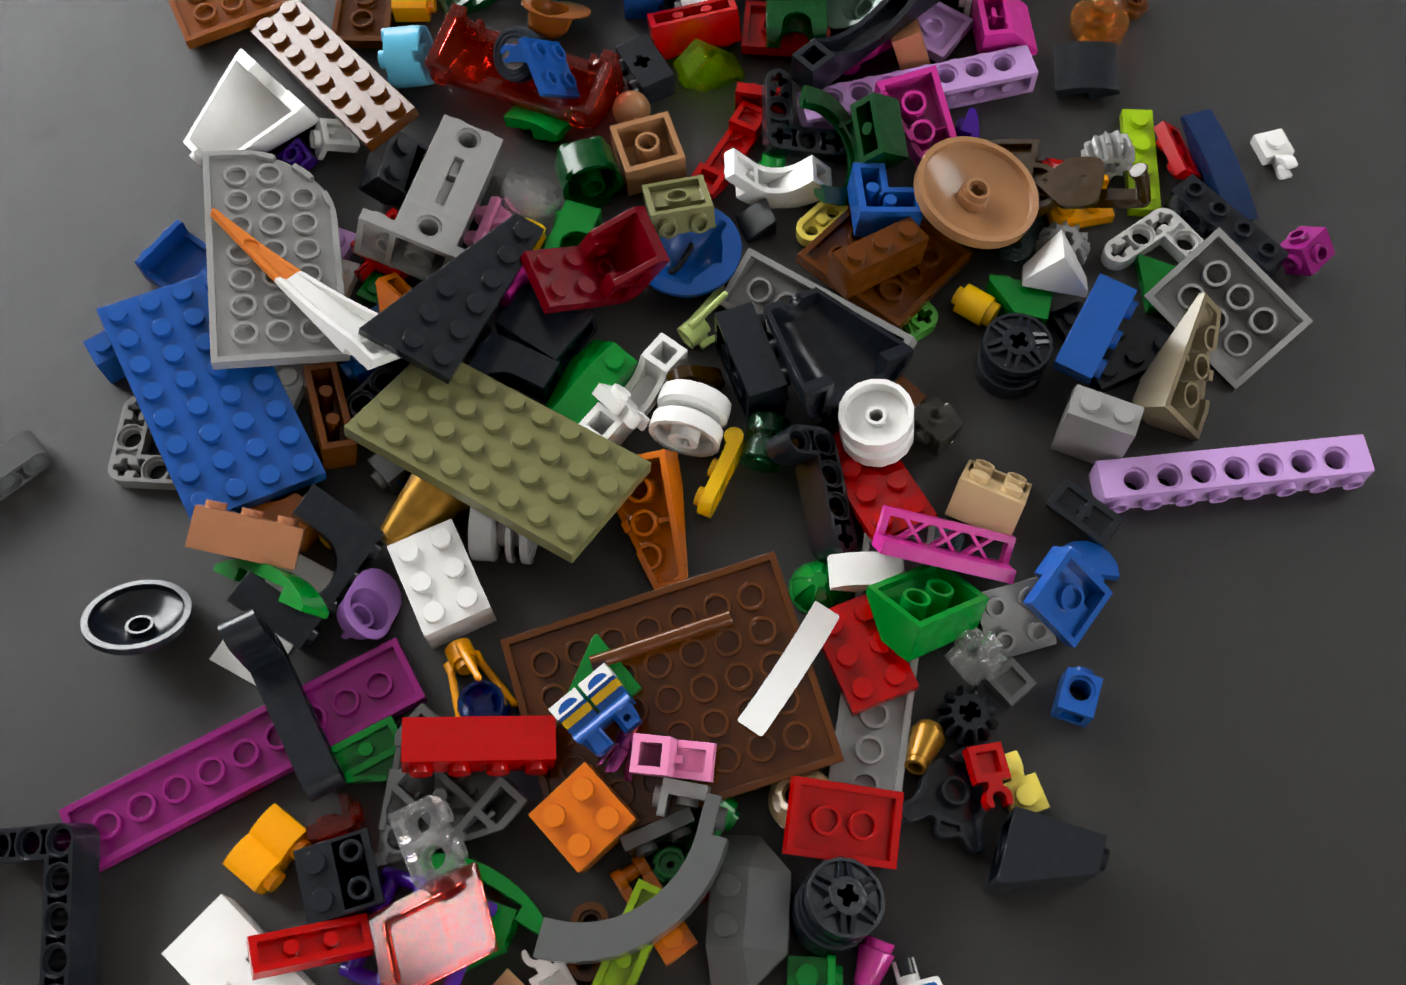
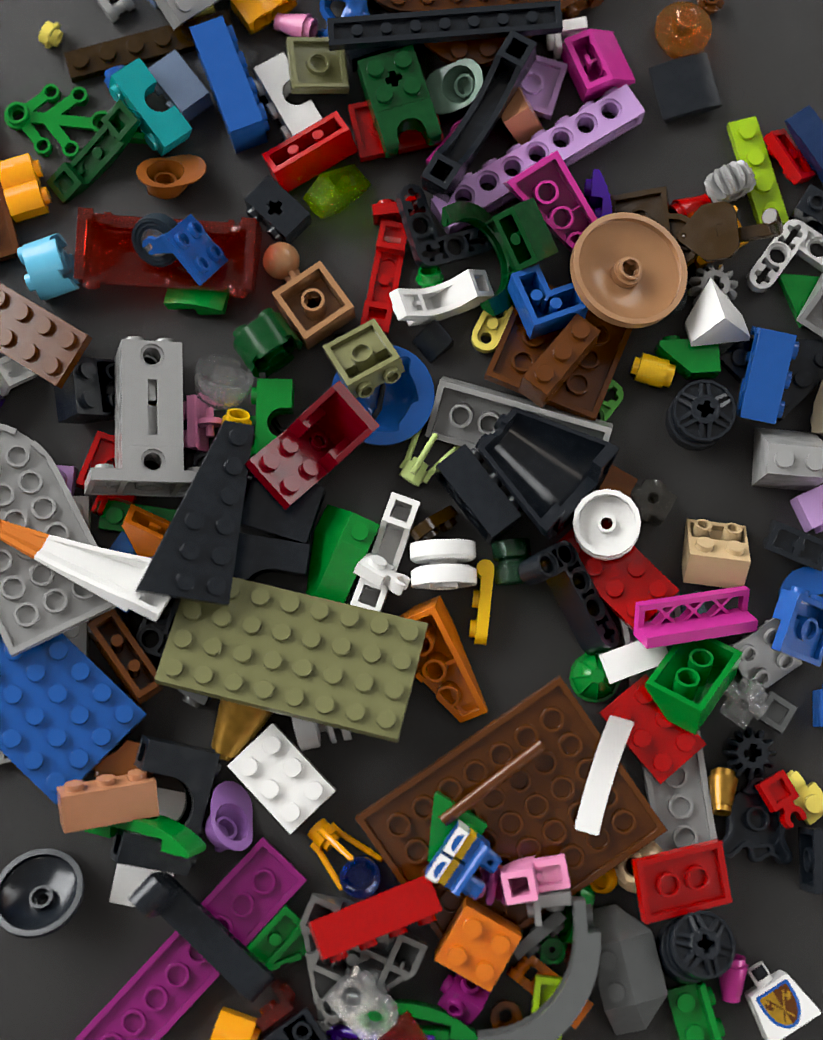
camera: 20 degrees left, 15 degrees up
none -> magenta brick [437,973,493,1026]
none -> light orange plate [590,868,618,894]

